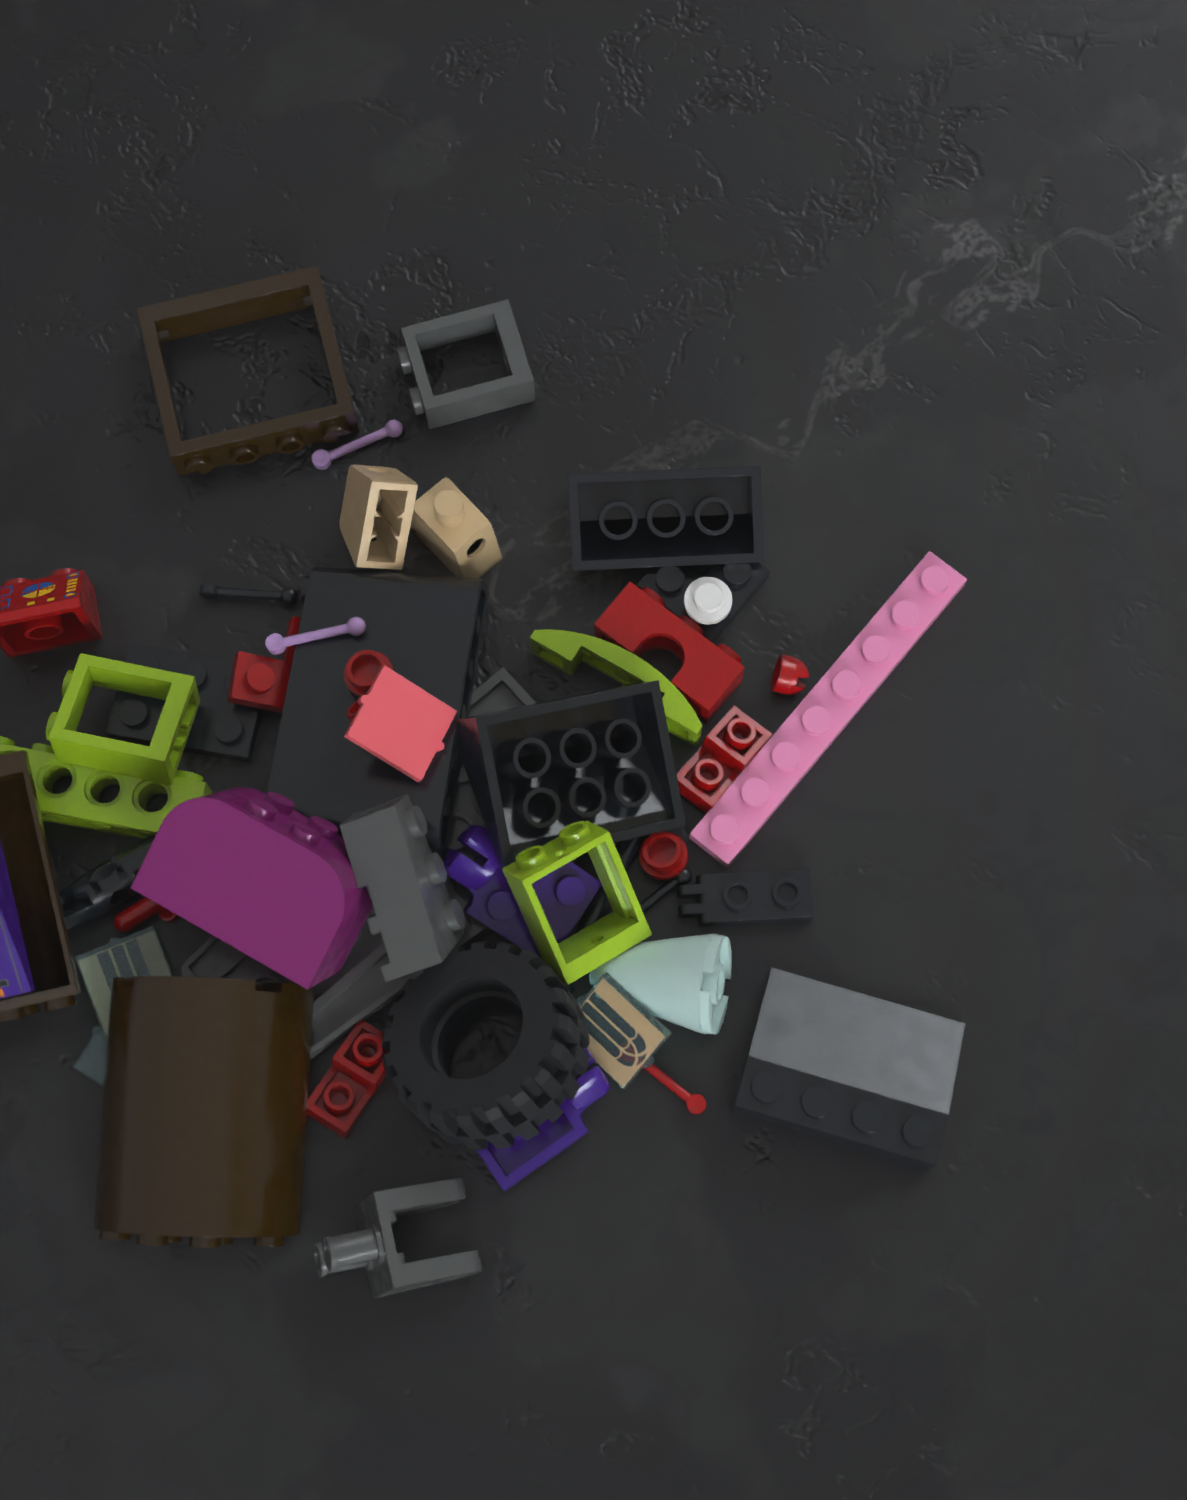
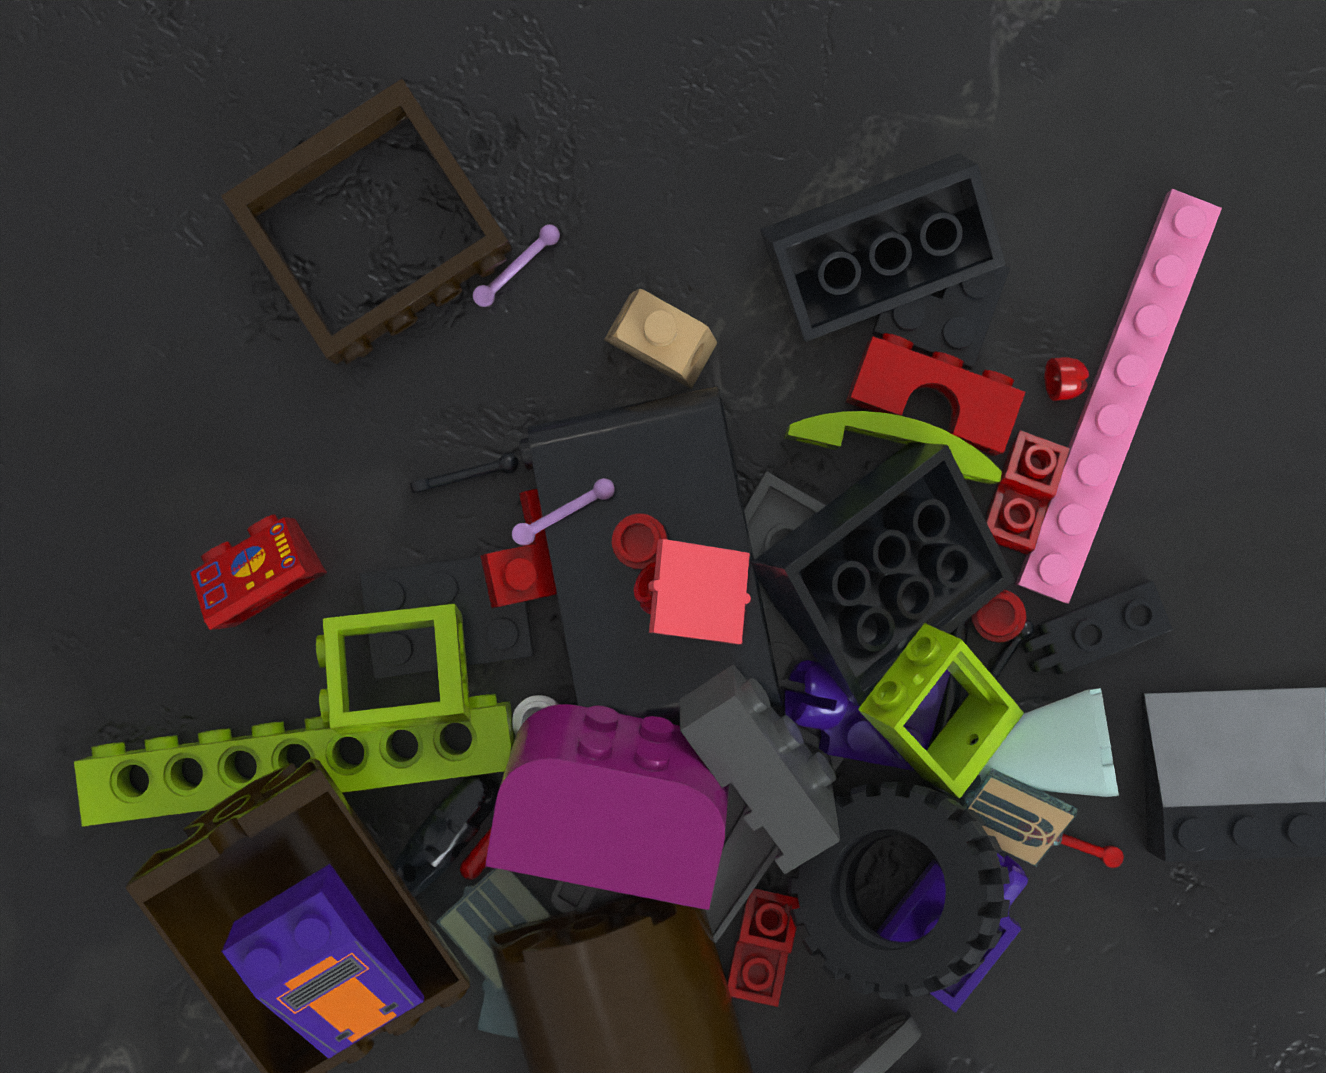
camera: 20 degrees left, 15 degrees up
tan torso [339,465,418,570] -> none
dark grey window [396,299,535,429] -> none
white plate [684,577,732,625] -> none

